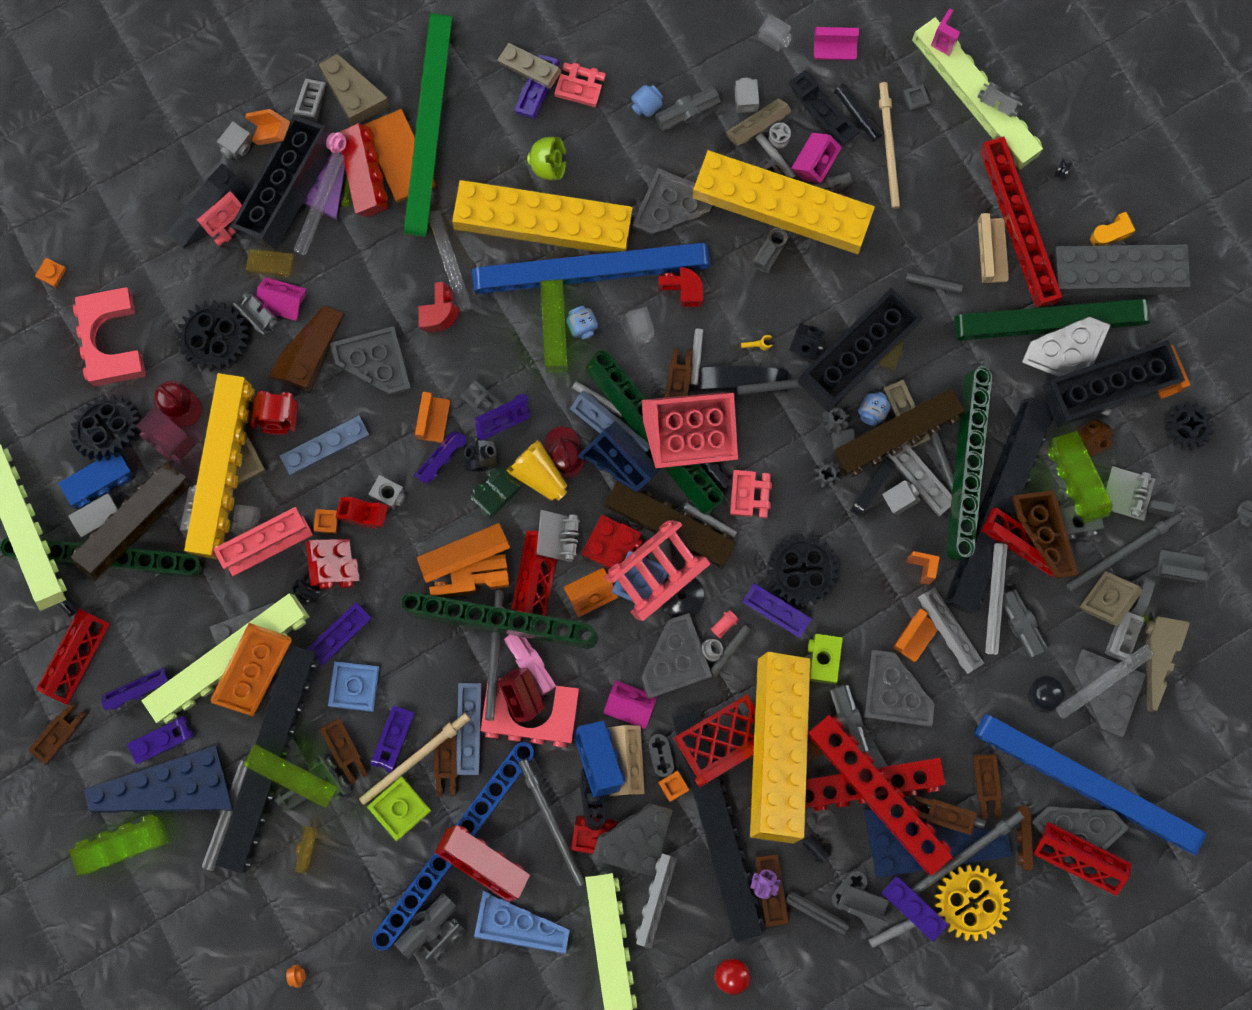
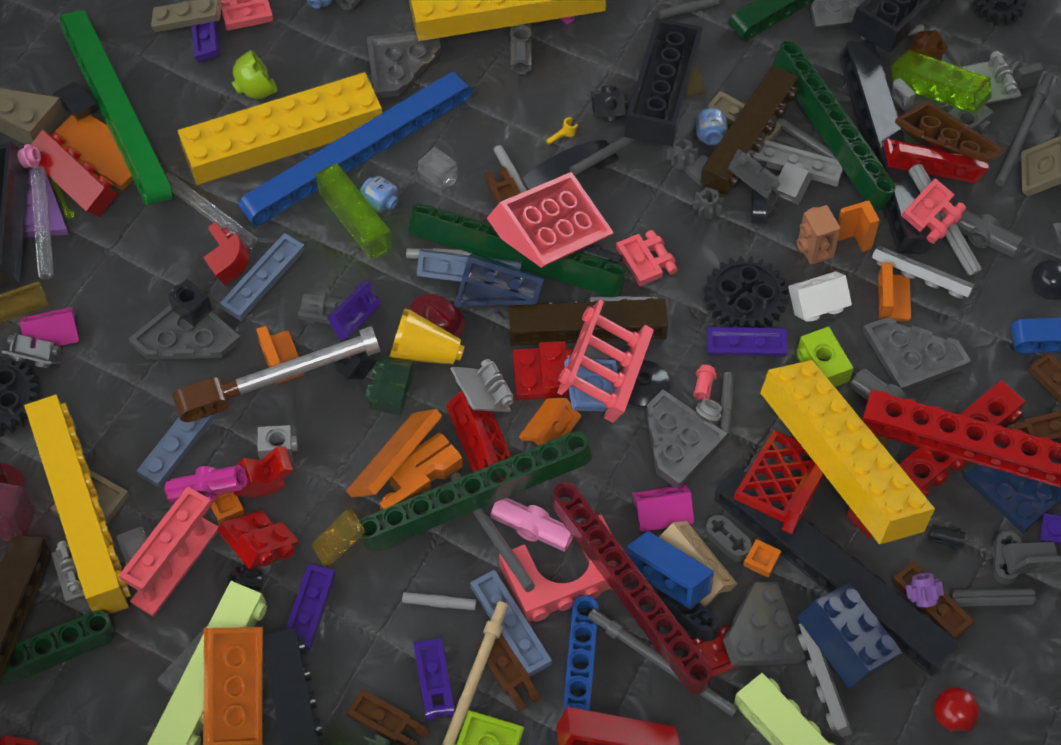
camera: 30 degrees left, 20 degrees down
red brick [251,391,298,435] -> none
reddish brown wedge [269,306,344,393] -> none
medium blue tile [328,661,380,712] -> none
dark purple plate [414,431,466,485] -> none
dark red brick [498,668,545,722] -> none
red brick [658,267,703,307] -> none
none -> black slope [53,81,98,121]
none -> dark pink piece [164,465,248,504]
none -> black brick [168,279,212,327]
none -> piece [173,326,380,422]
none -> sand blue plate [220,233,305,321]
none -> clear yellow plate [311,509,366,567]
none -> light grey piece [402,592,476,611]
none -> dark red beam [553,482,712,694]
none -> dark grey hinge [727,149,781,198]
none -> white brick [788,271,852,322]
none -> nougat brick [797,205,841,265]
none -> dark blue brick [797,583,902,689]
none -> light grey tile [891,78,916,112]
none -> coral plate [901,178,966,244]

